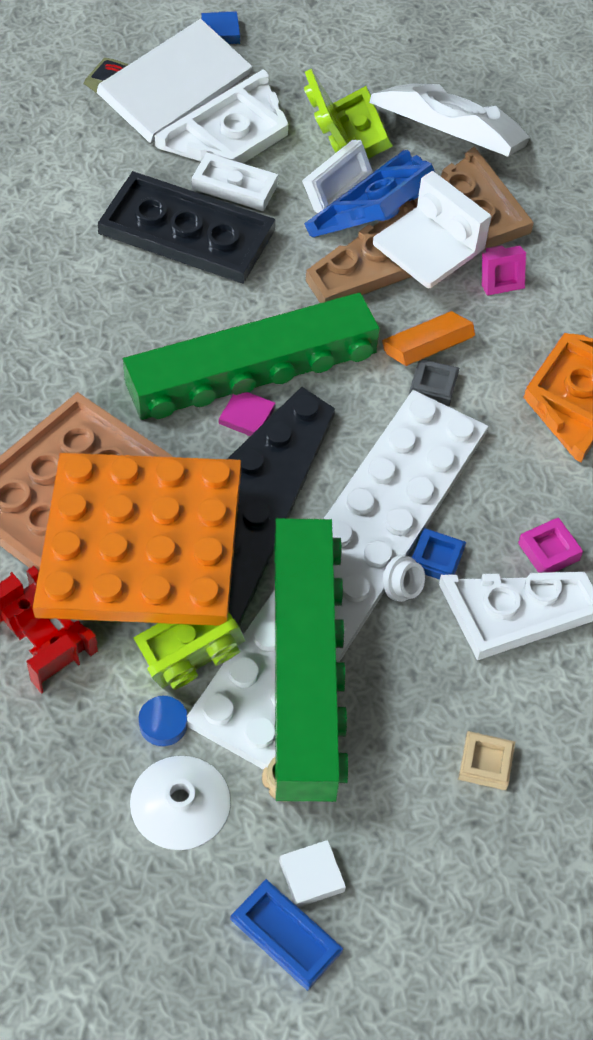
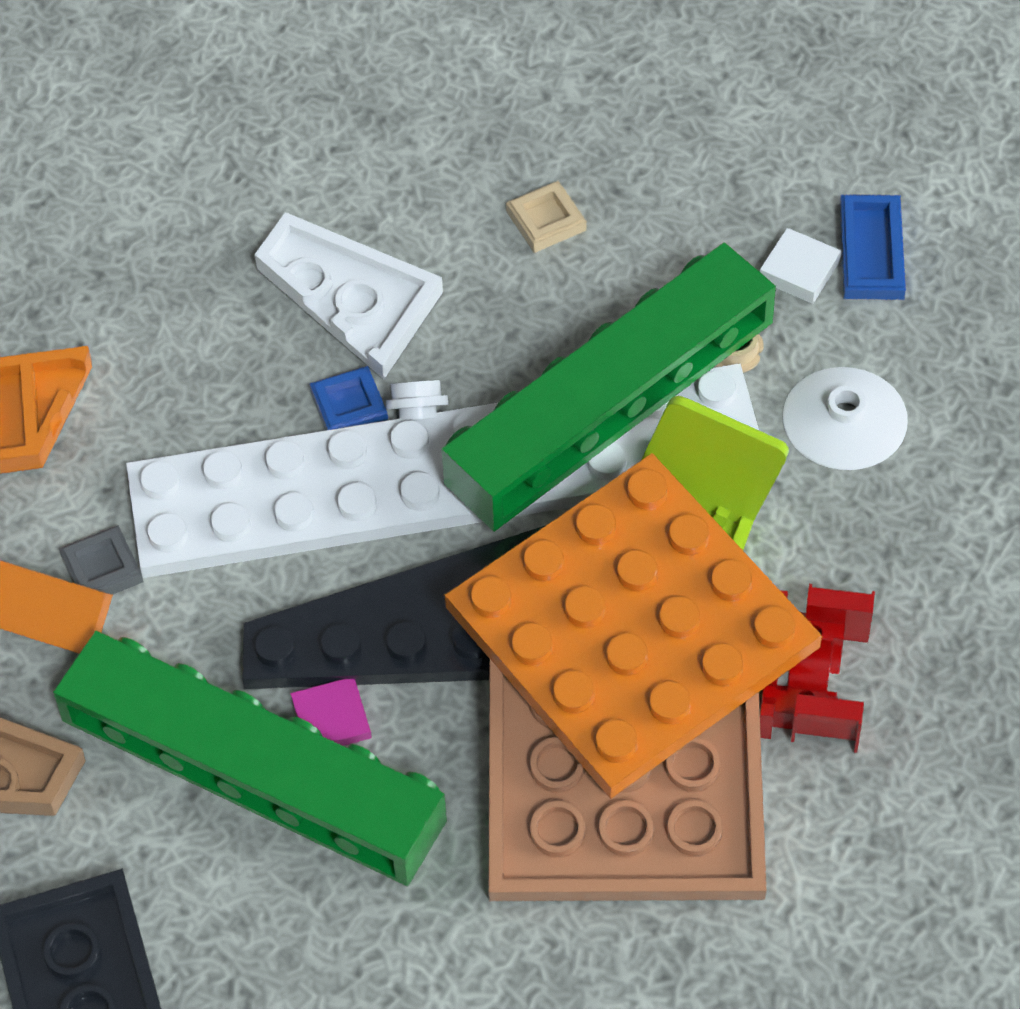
camera: 125 degrees left, 0 degrees up
blue tile [139,696,187,746] -> none
dark pink plate [518,517,583,573] -> none

